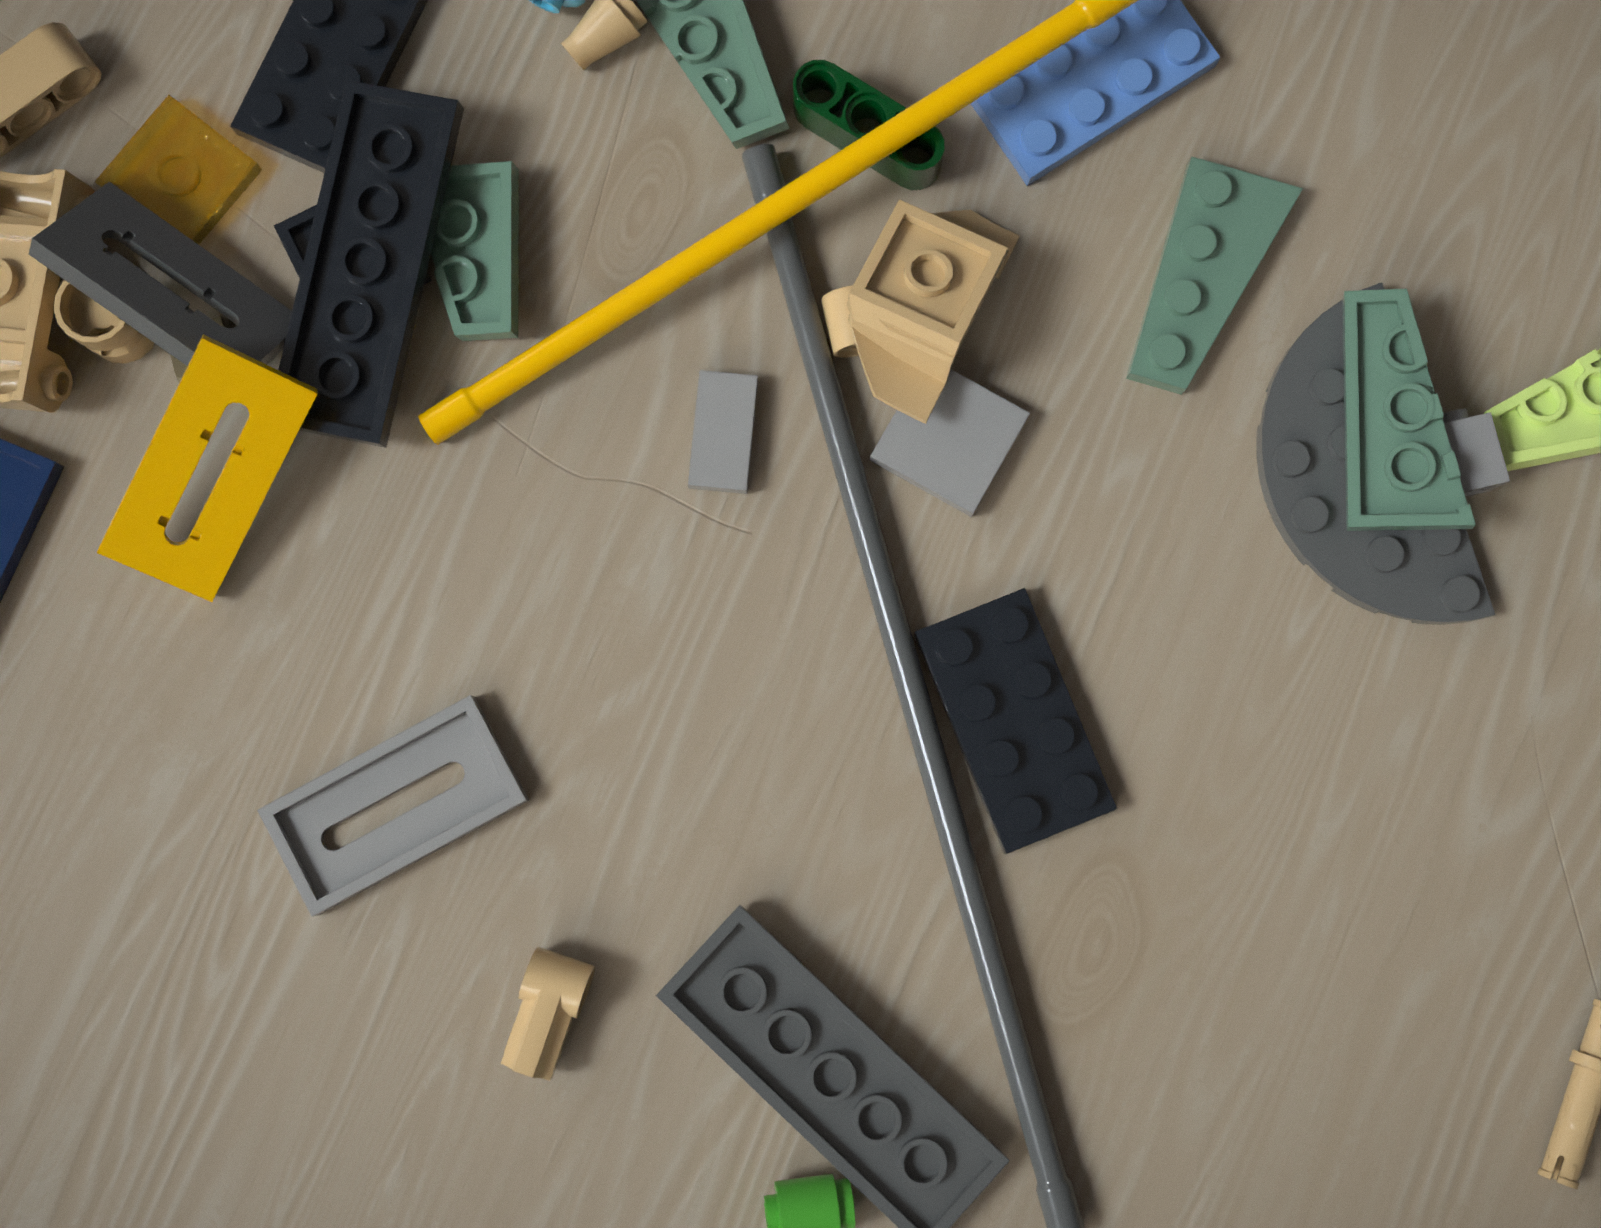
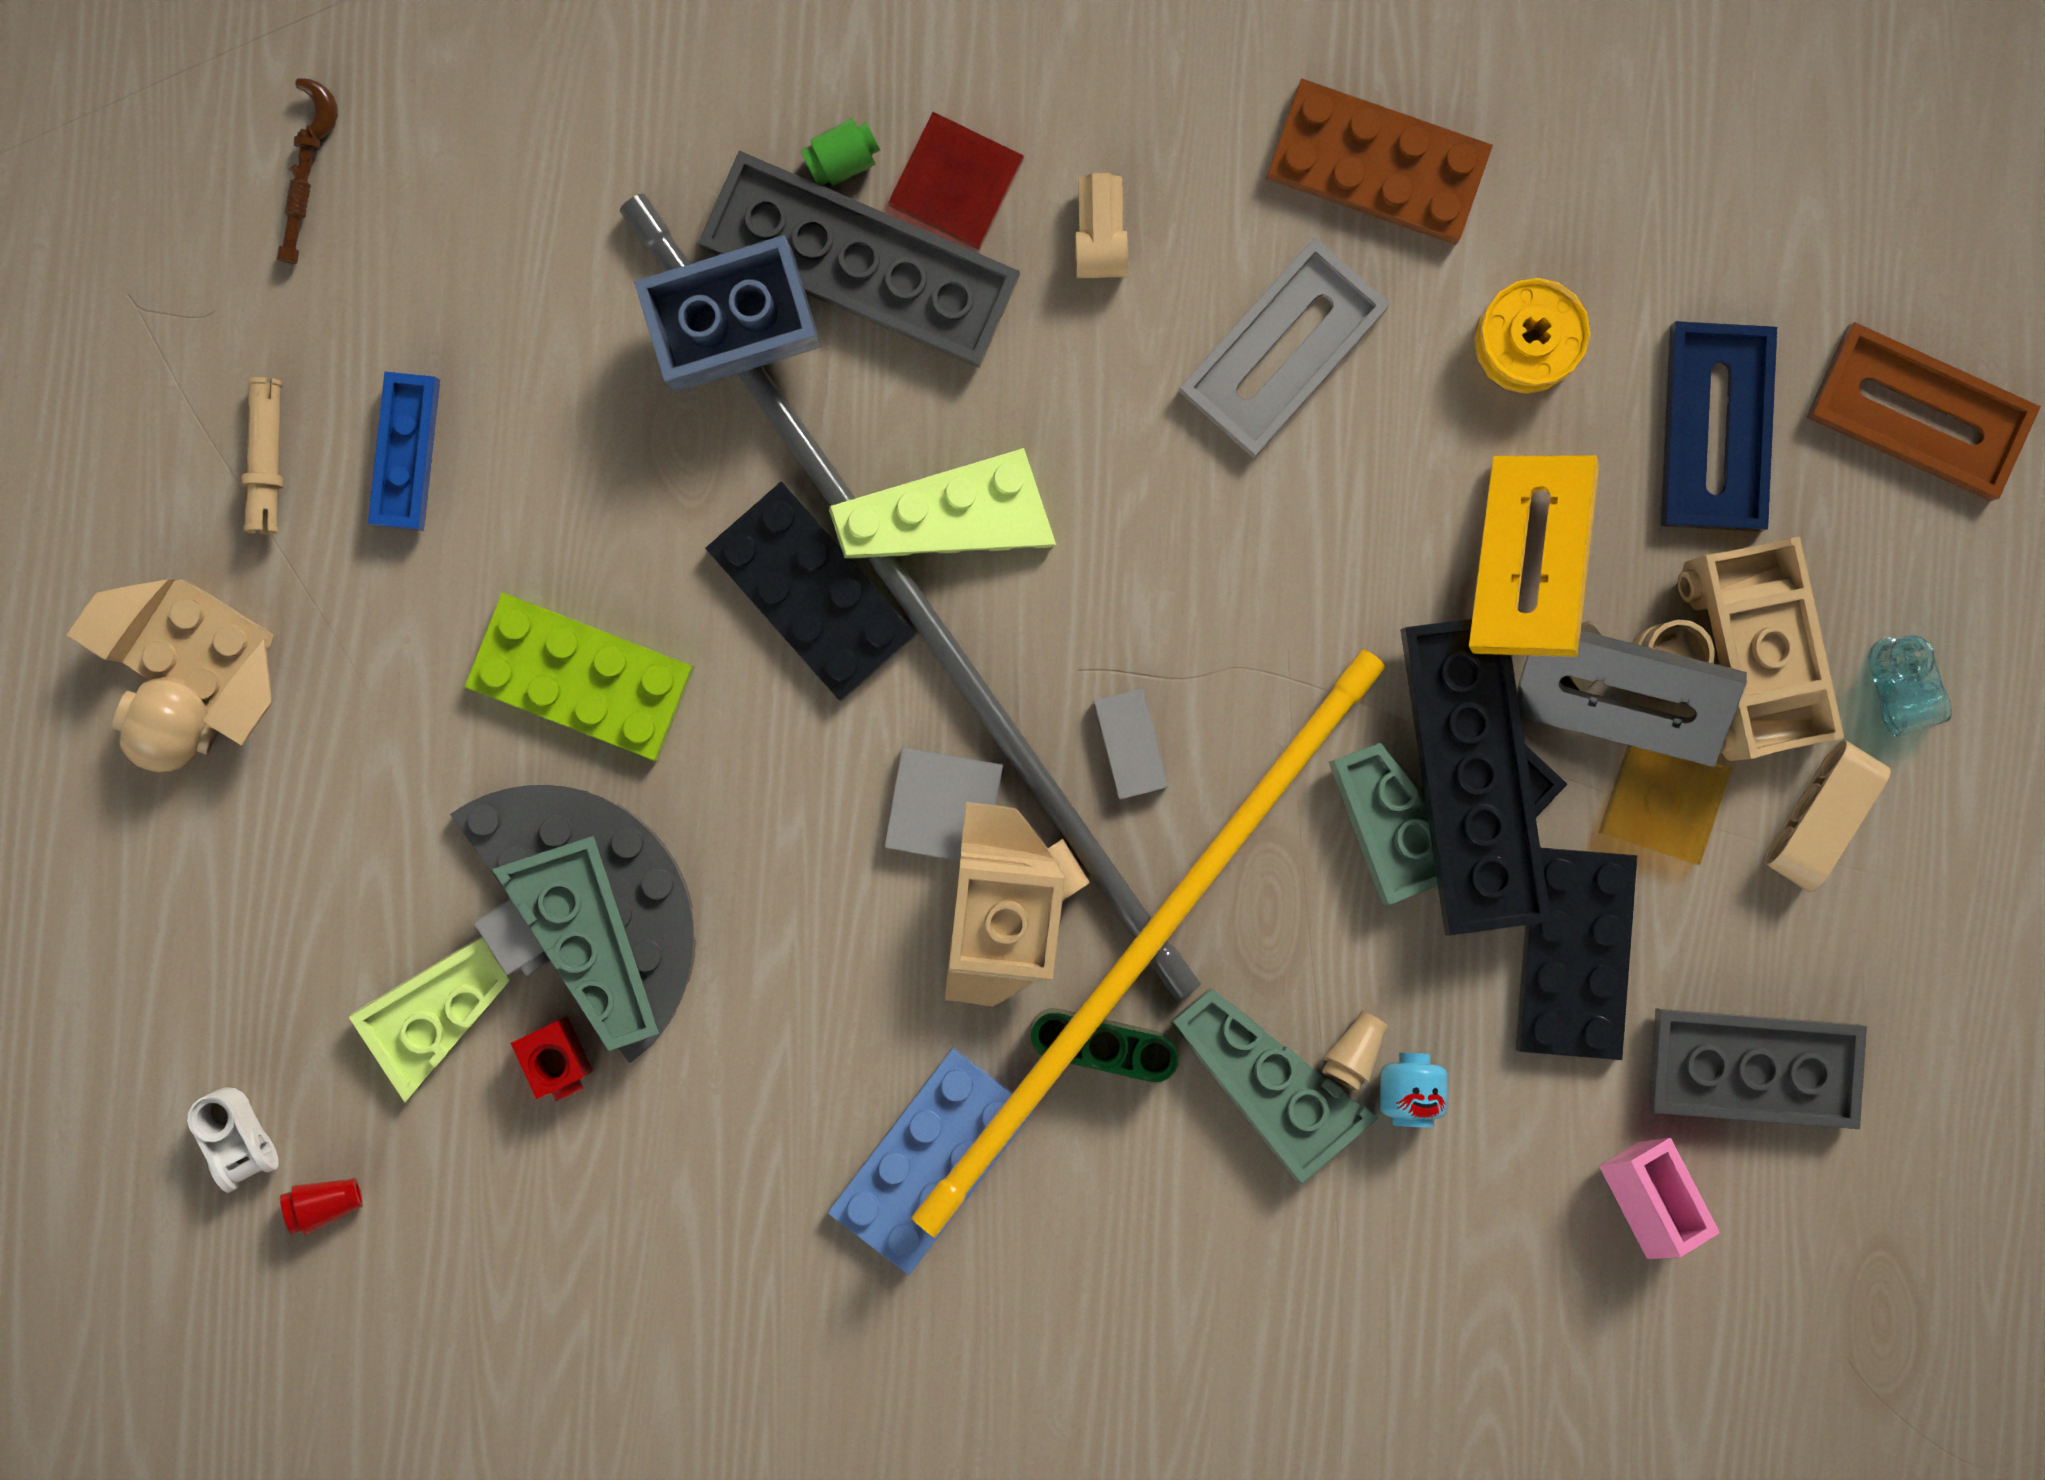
camera: 160 degrees right, 5 degrees up
sand green wing [1126,157,1303,395] -> none
none -> blue plate [368,371,441,531]
none -> lime plate [464,592,695,761]
none -> red brick [510,1016,593,1101]
none -> sand blue brick [634,235,822,393]
none -> yellowish green wing [829,448,1056,558]
none -> clear red tile [888,112,1024,250]
none -> dark orange plate [1266,78,1493,245]
none -> yellow wheel [1474,278,1591,394]

